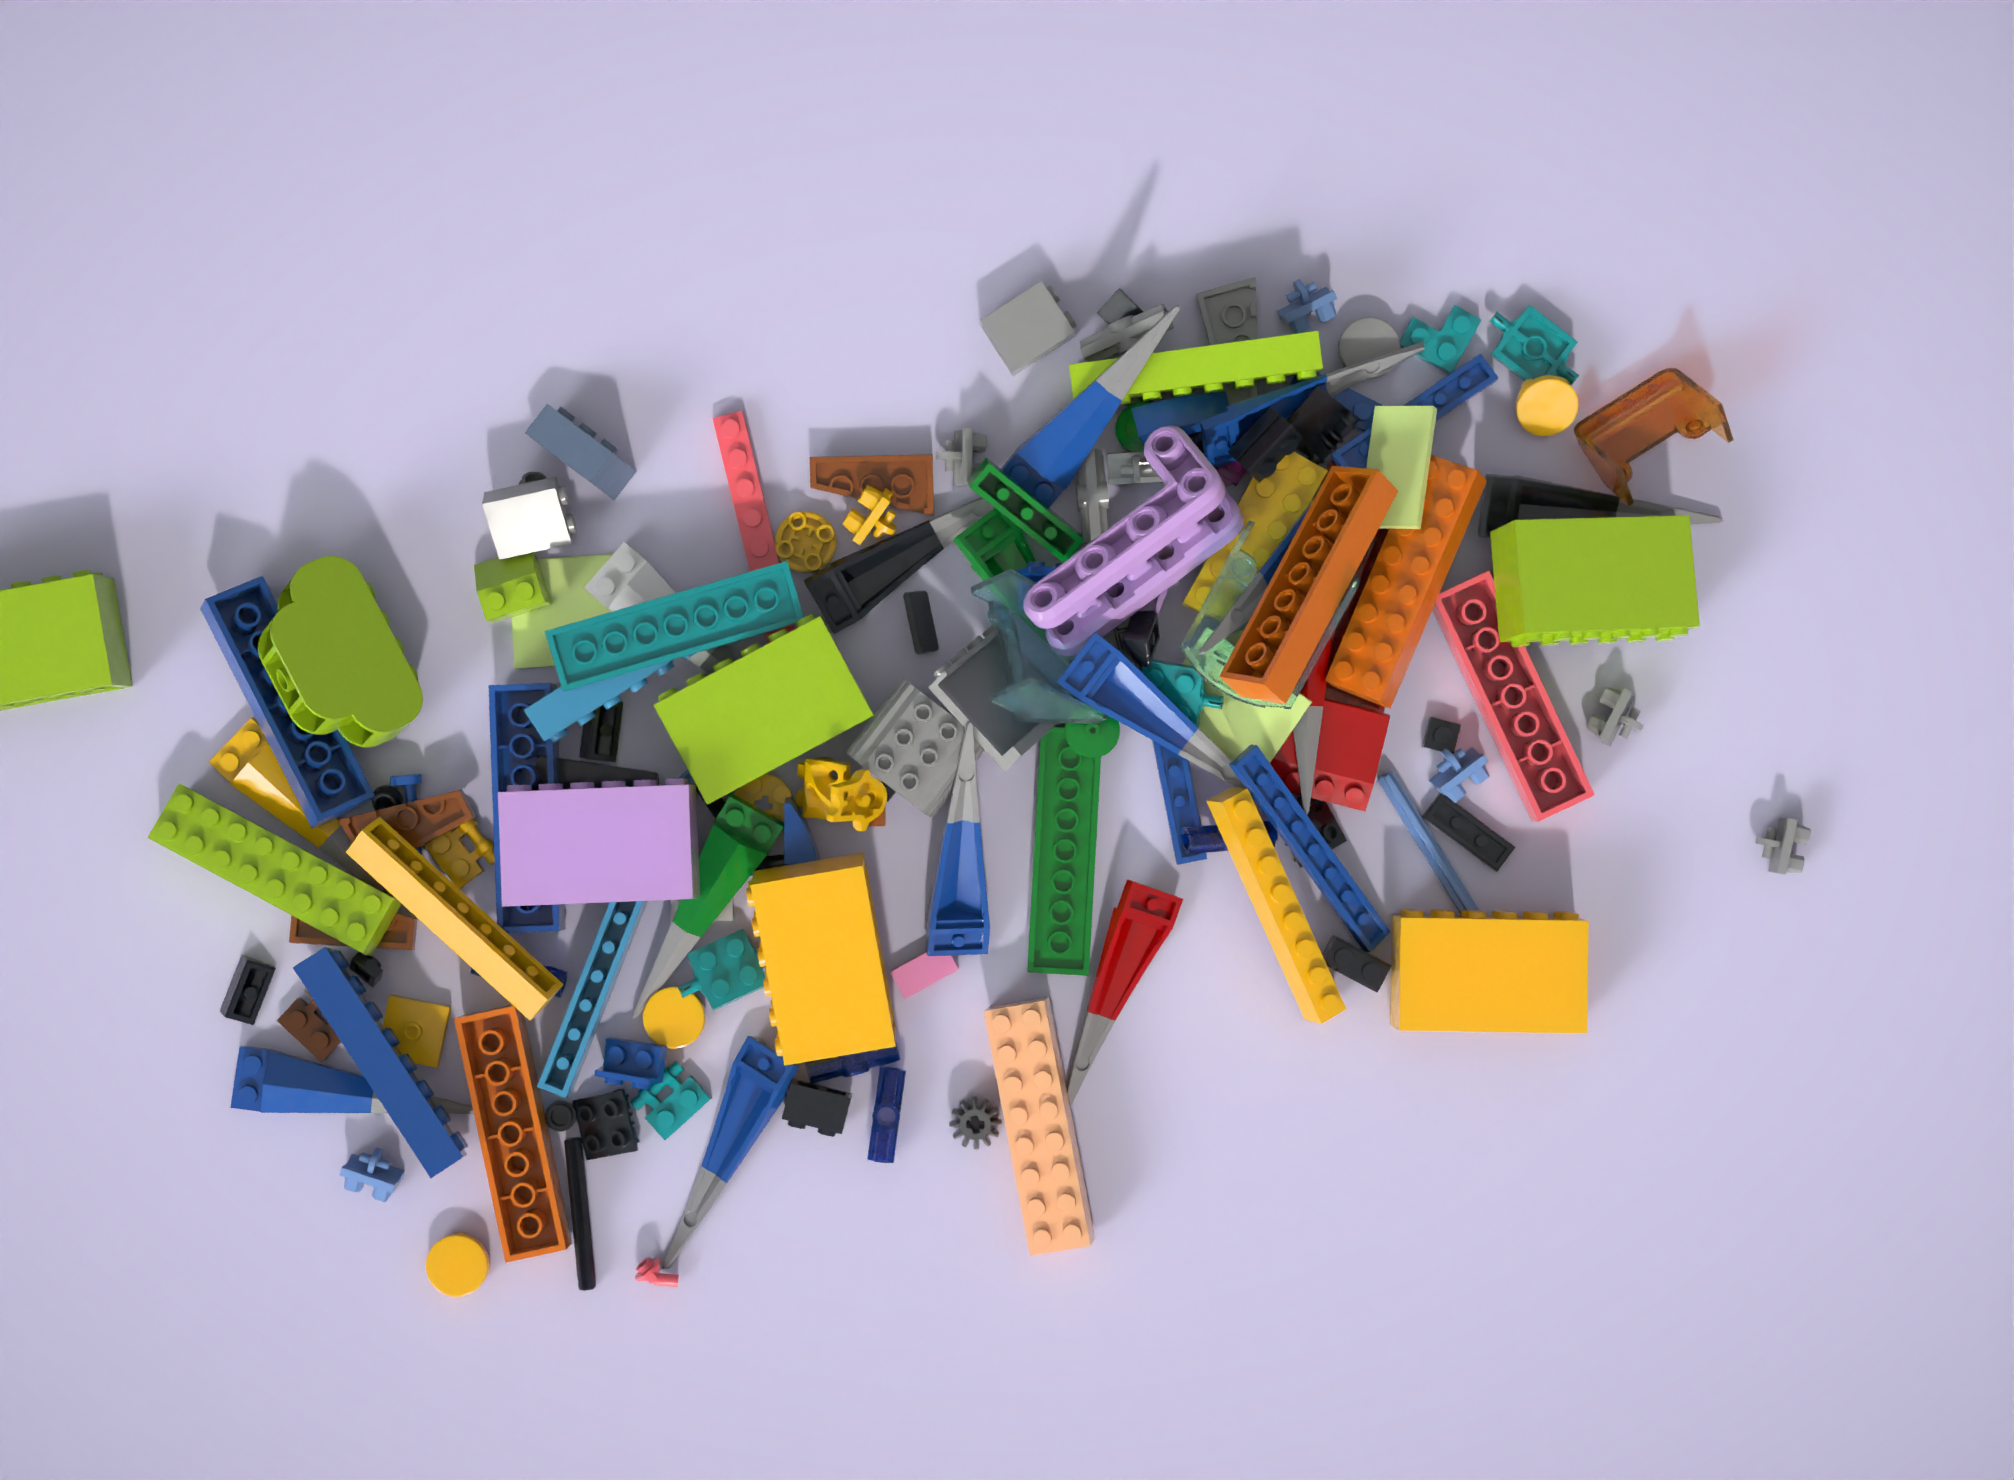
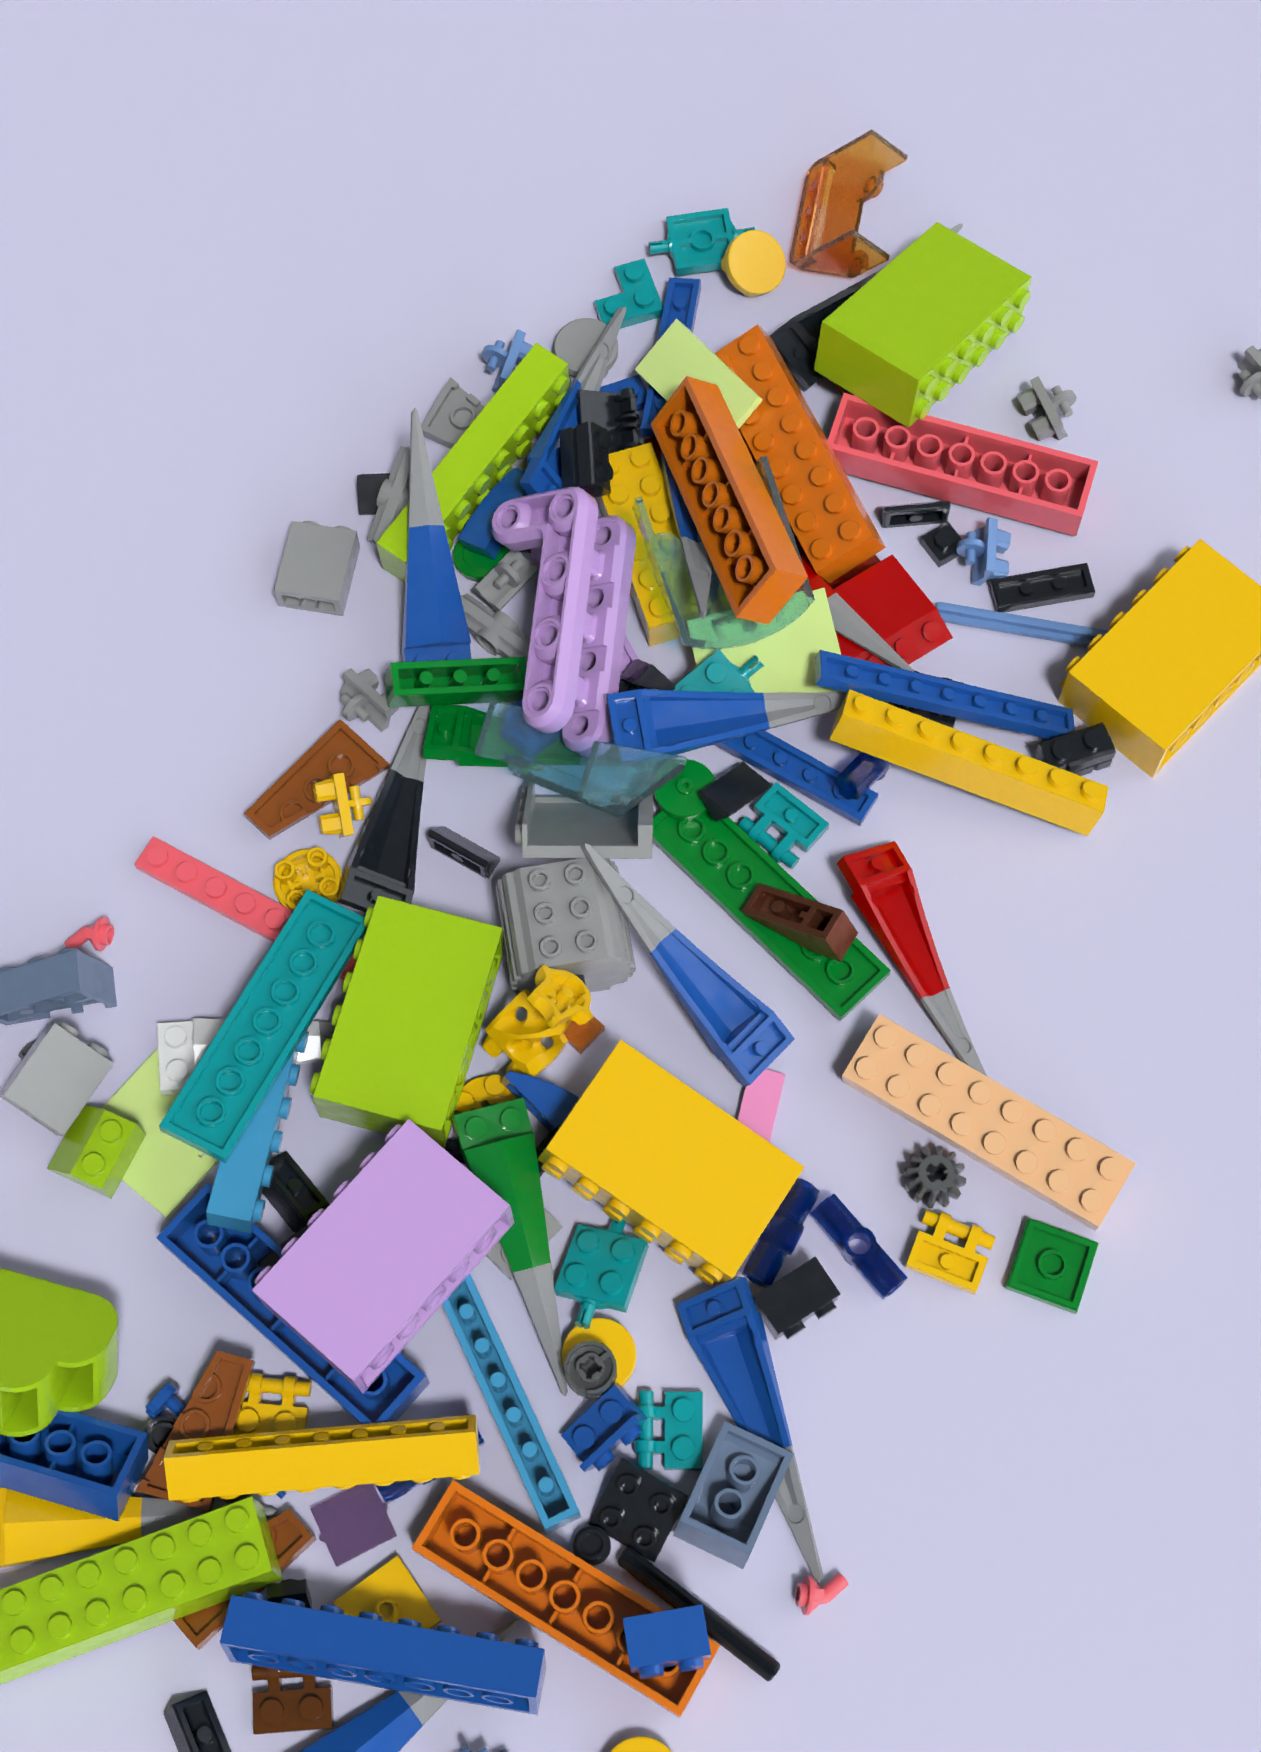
camera: 45 degrees left, 20 degrees down
none -> coral plate [64,916,114,951]
none -> clear purple piece [310,1484,397,1567]
none -> dark grey wheel [564,1341,617,1399]
none -> blue brick [622,1604,711,1679]
none -> sand blue slope [673,1420,794,1569]
none -> black slope [698,761,771,822]
none -> teal plate [738,782,829,869]
none -> copper slope [742,883,858,962]
none -> black slope [879,501,951,528]
none -> yellow plate [905,1210,996,1295]
none -> green tile [1005,1218,1099,1314]

